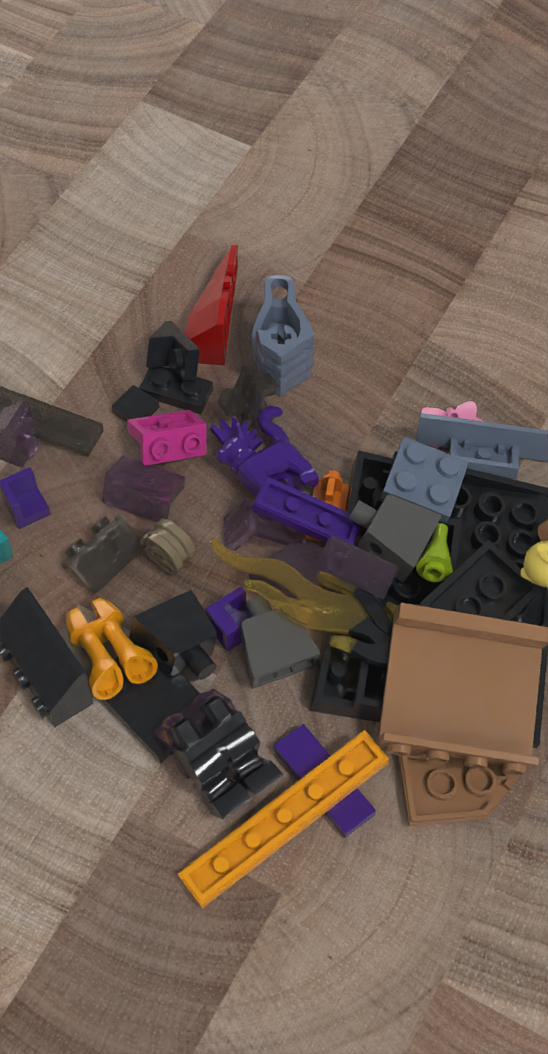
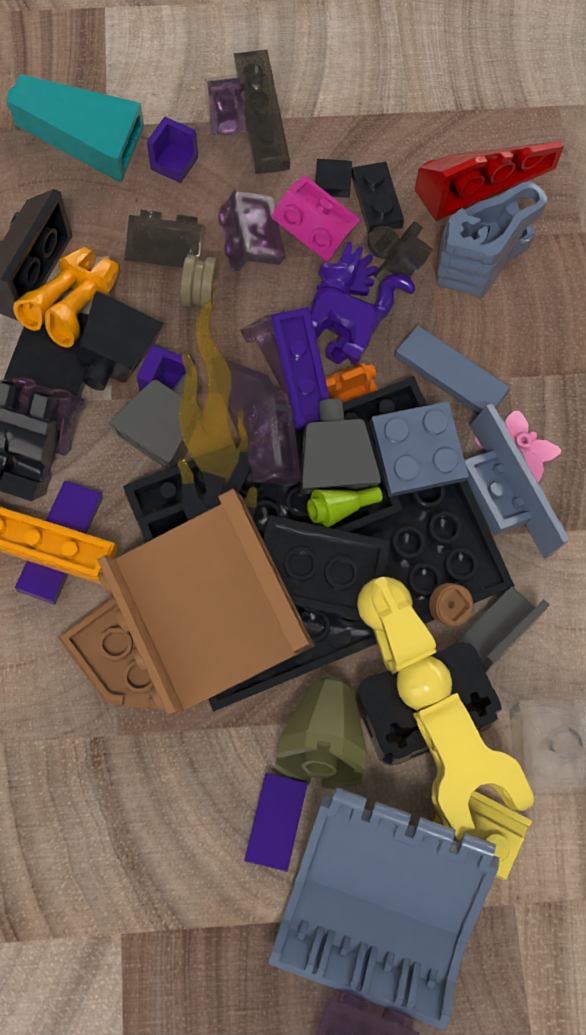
camera: 55 degrees right, 10 degrees up
black slope [146,321,200,381] -> none
none -> sand blue tile [395,325,511,415]

